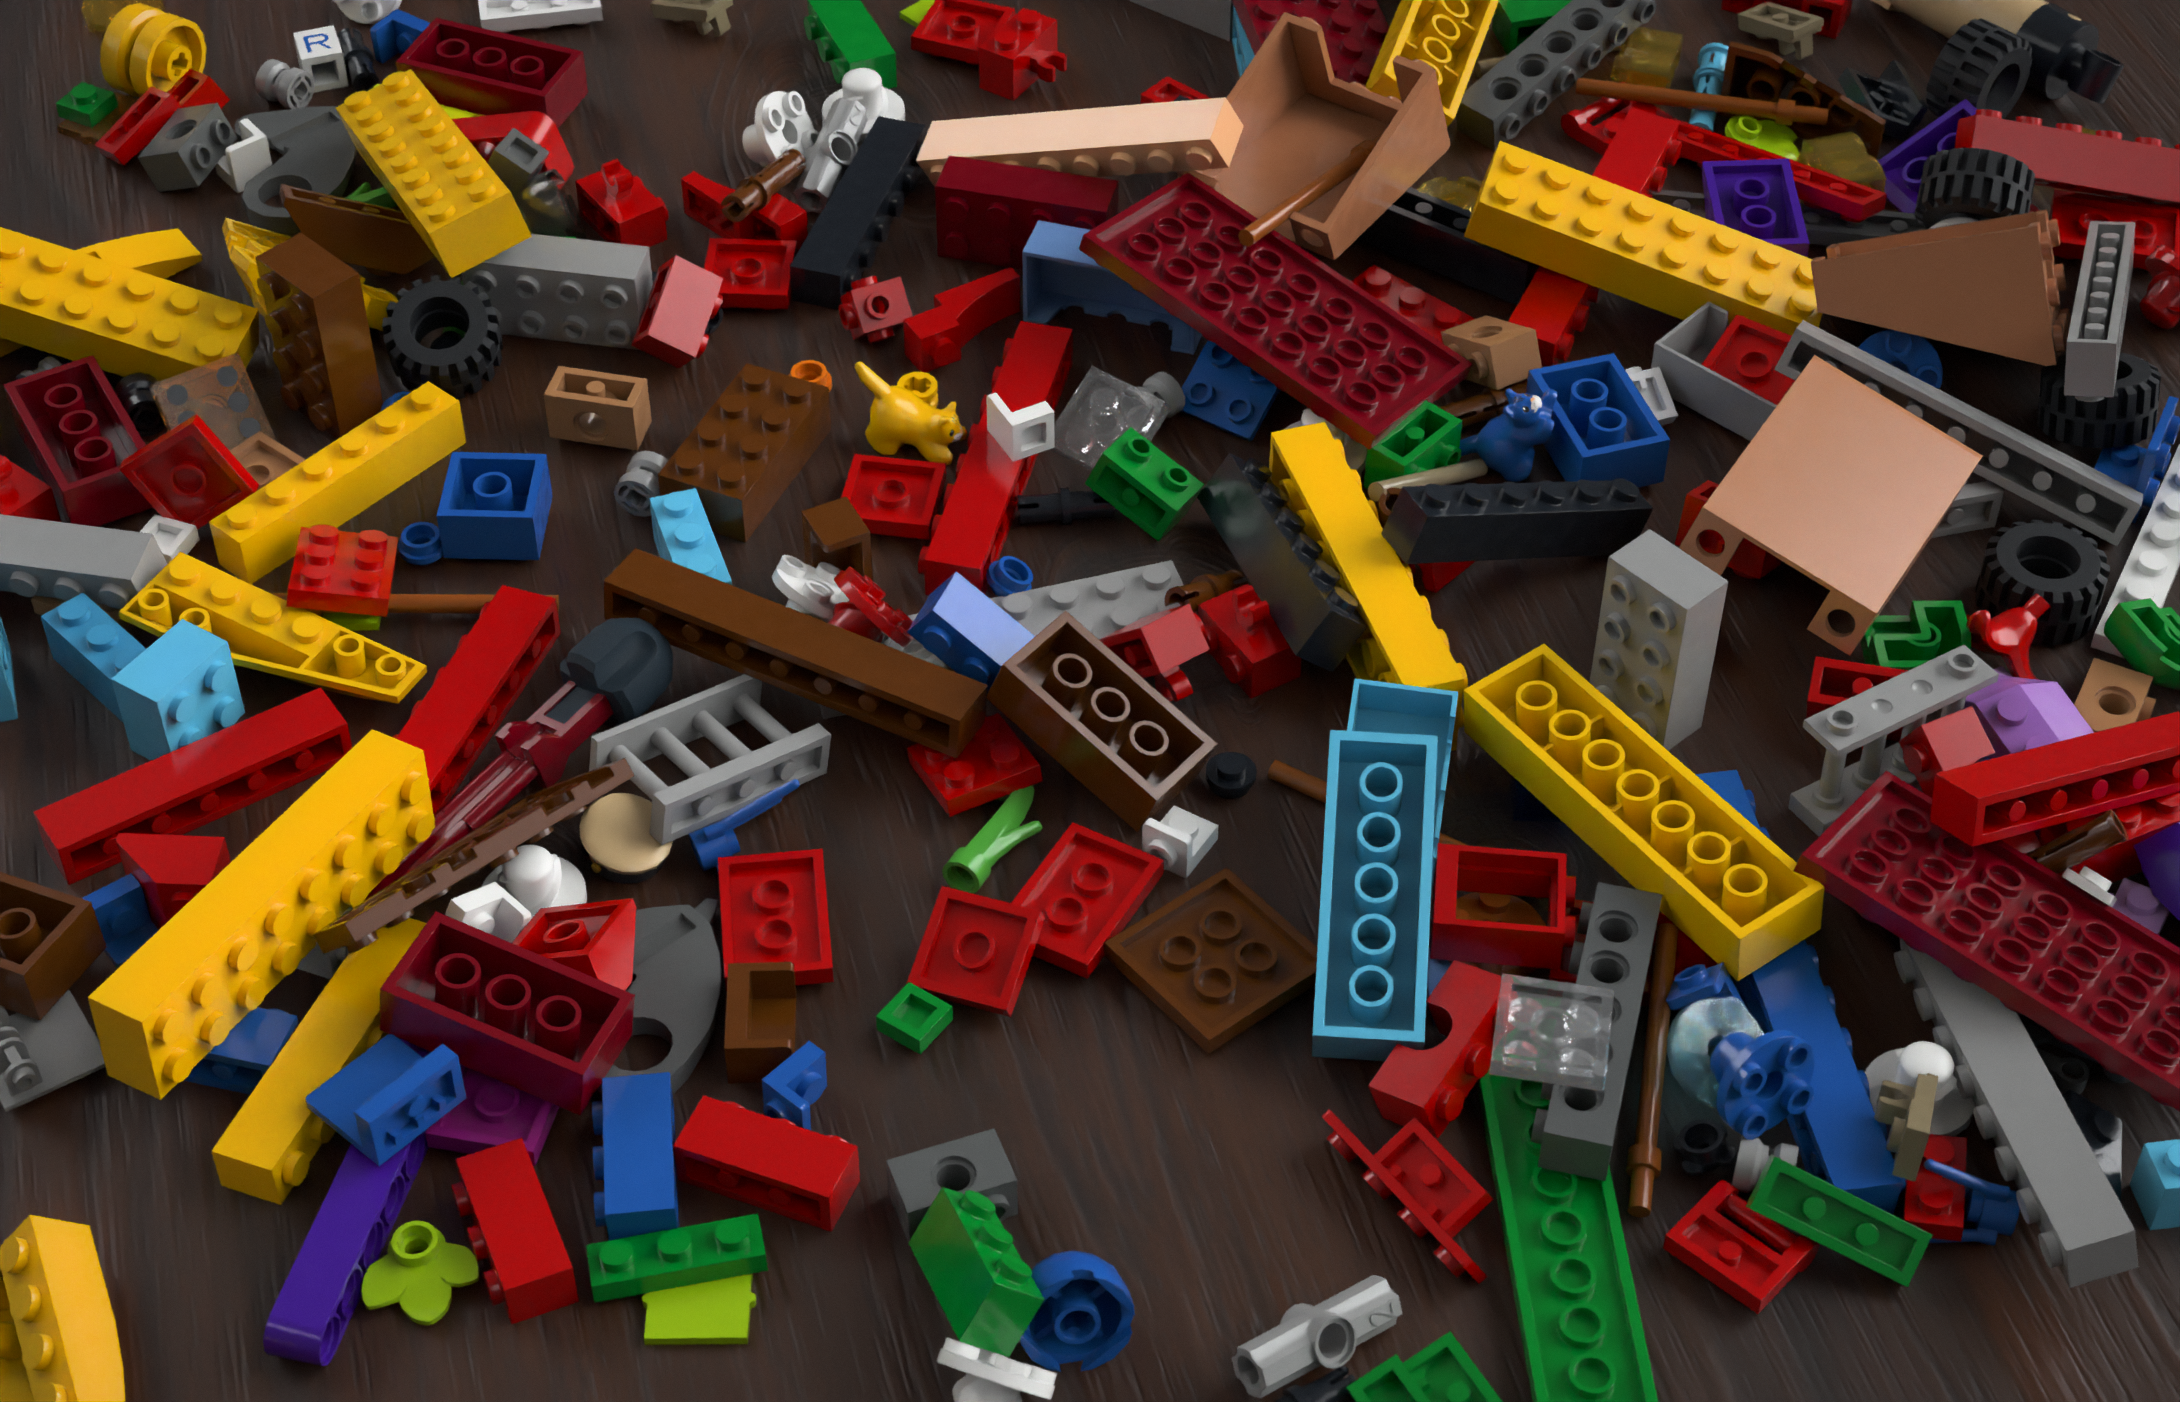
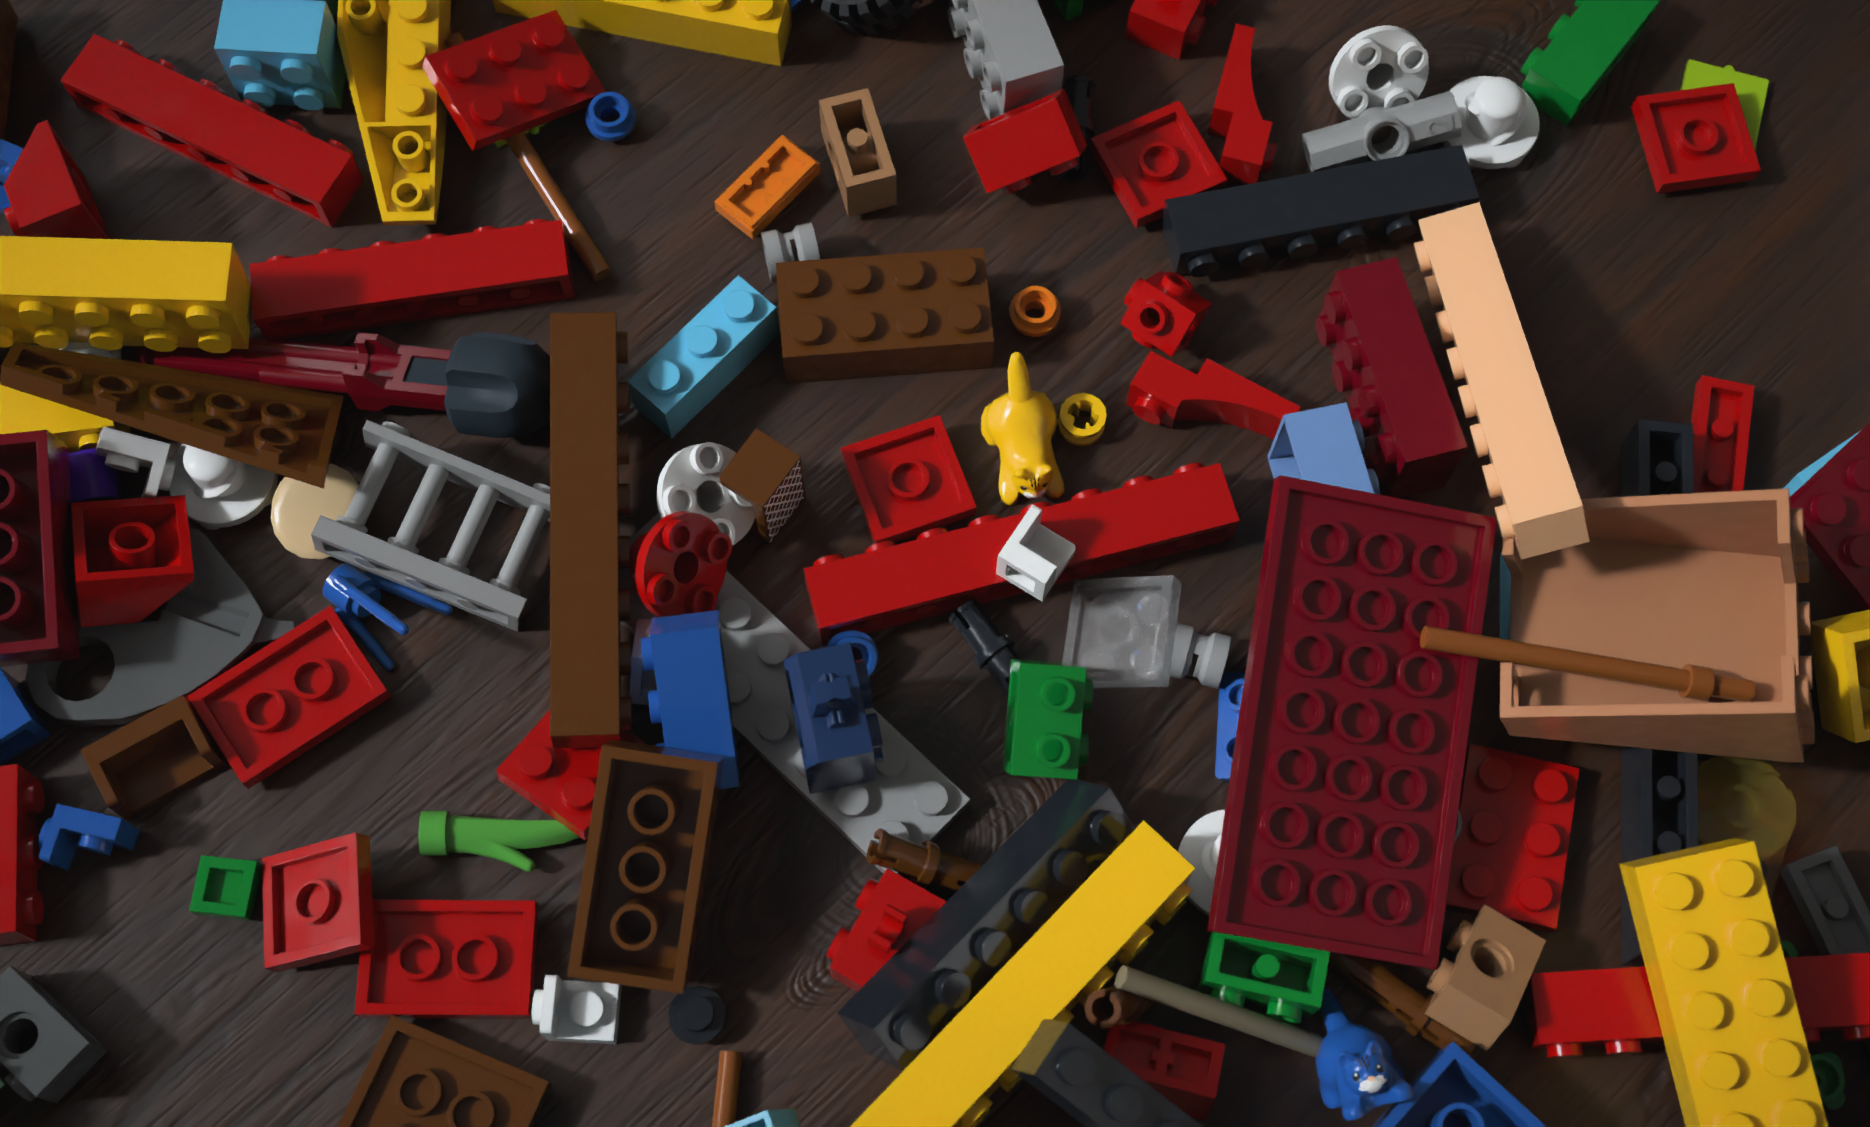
camera: 60 degrees right, 25 degrees up
blue brick [436,452,553,560] -> none
reddish brown pin [721,149,806,222] -> none
red brick [978,8,1067,101] -> none
red brick [1099,604,1210,702] -> none
none -> orange plate [714,134,821,240]
none -> dark blue hinge [783,643,884,794]

